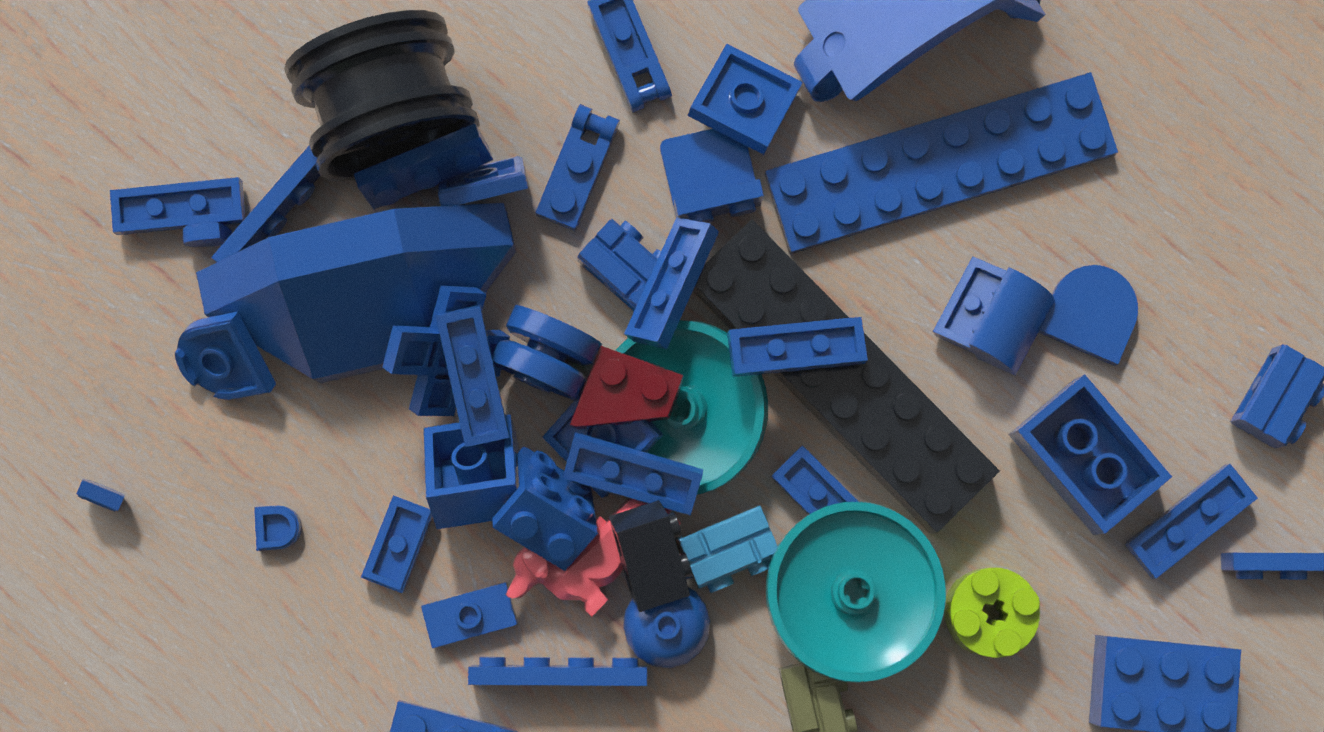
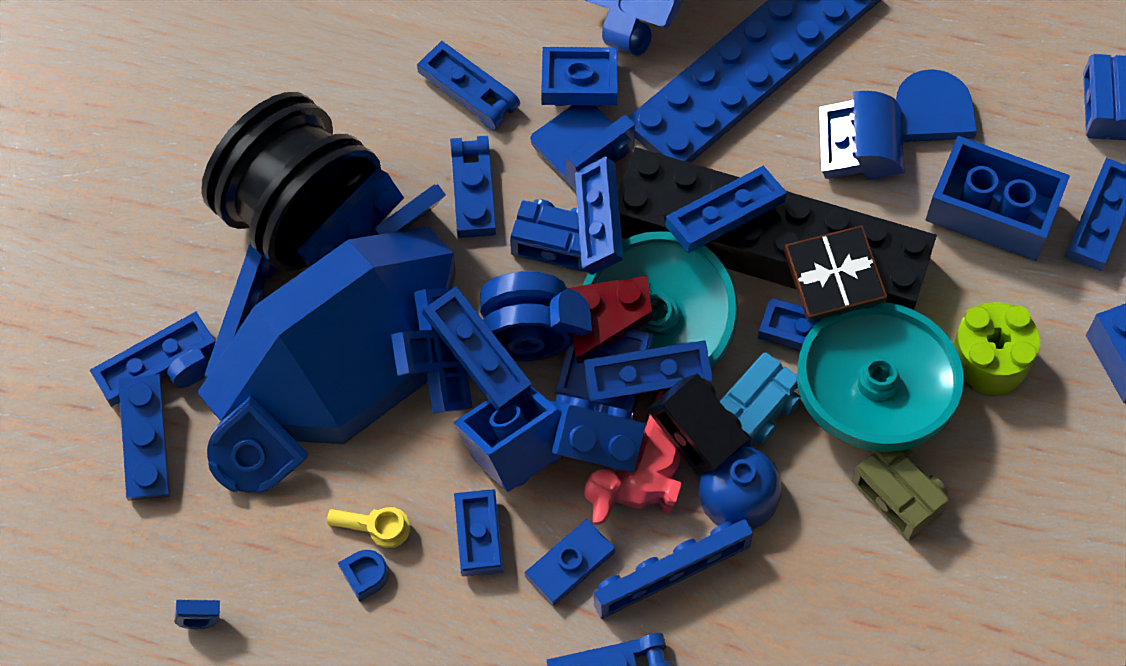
camera: 25 degrees left, 20 degrees down
none -> blue plate [118,374,170,501]
none -> light yellow plate [327,507,410,548]
none -> blue tile [550,289,592,337]
none -> black tile [784,225,887,322]

